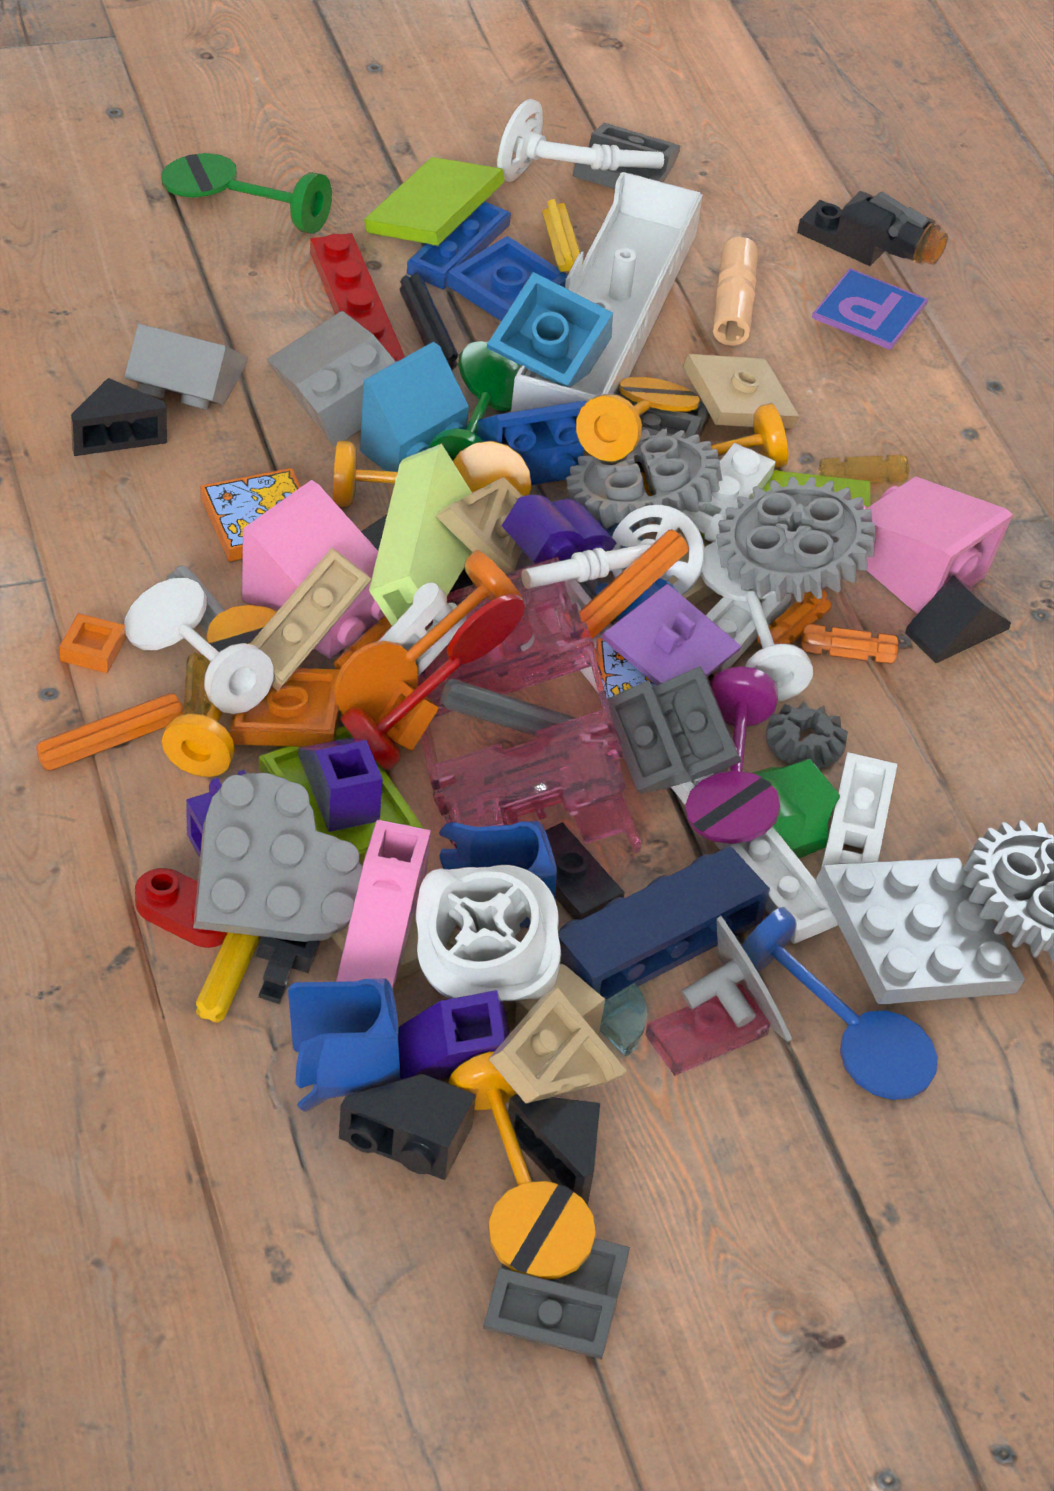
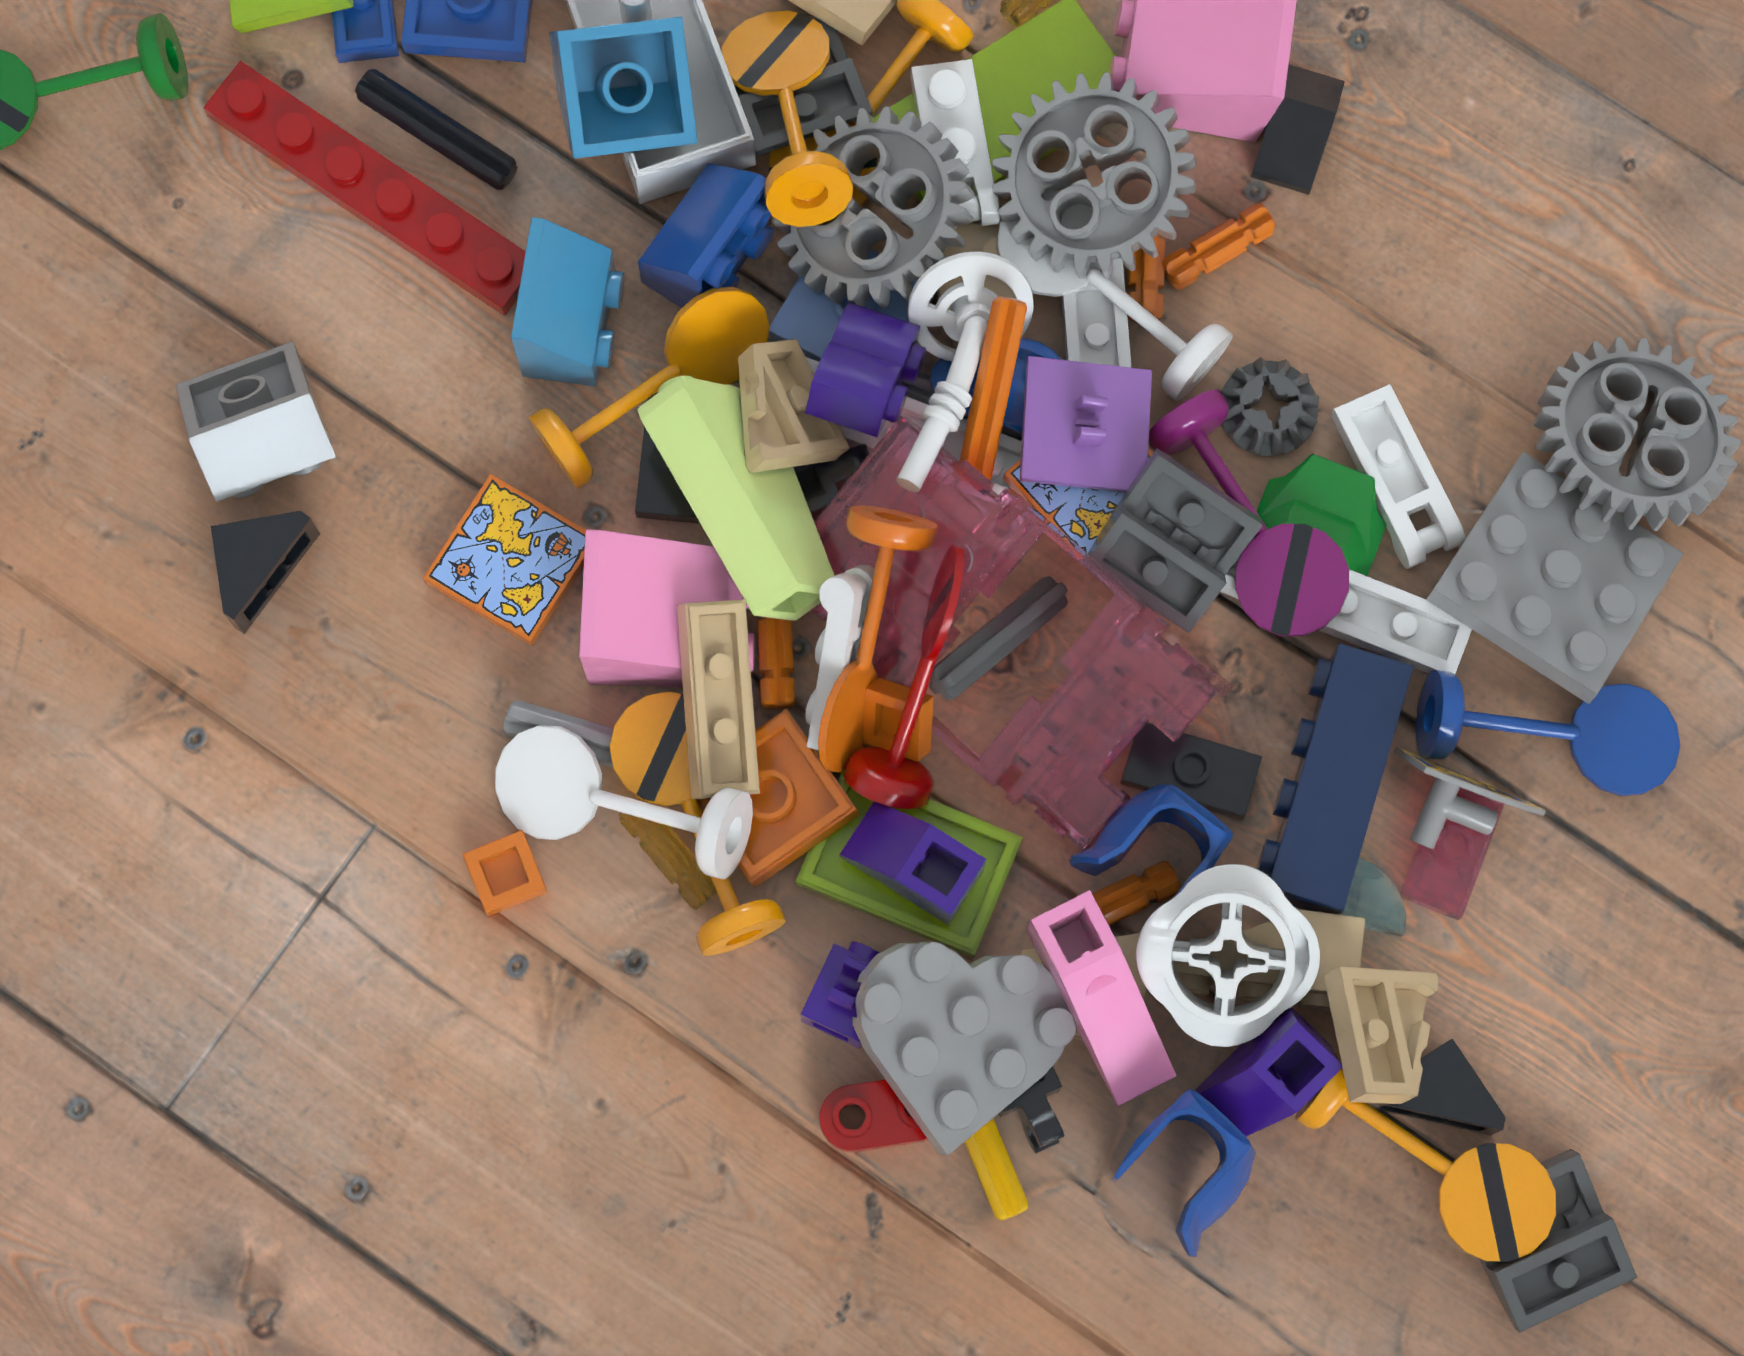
camera: 35 degrees left, 30 degrees up
orange axle [36,693,183,771] -> none
light grey slope [267,311,396,447] -> none
black slope [339,1074,476,1180] -> none
green piece [428,341,525,461] -> none

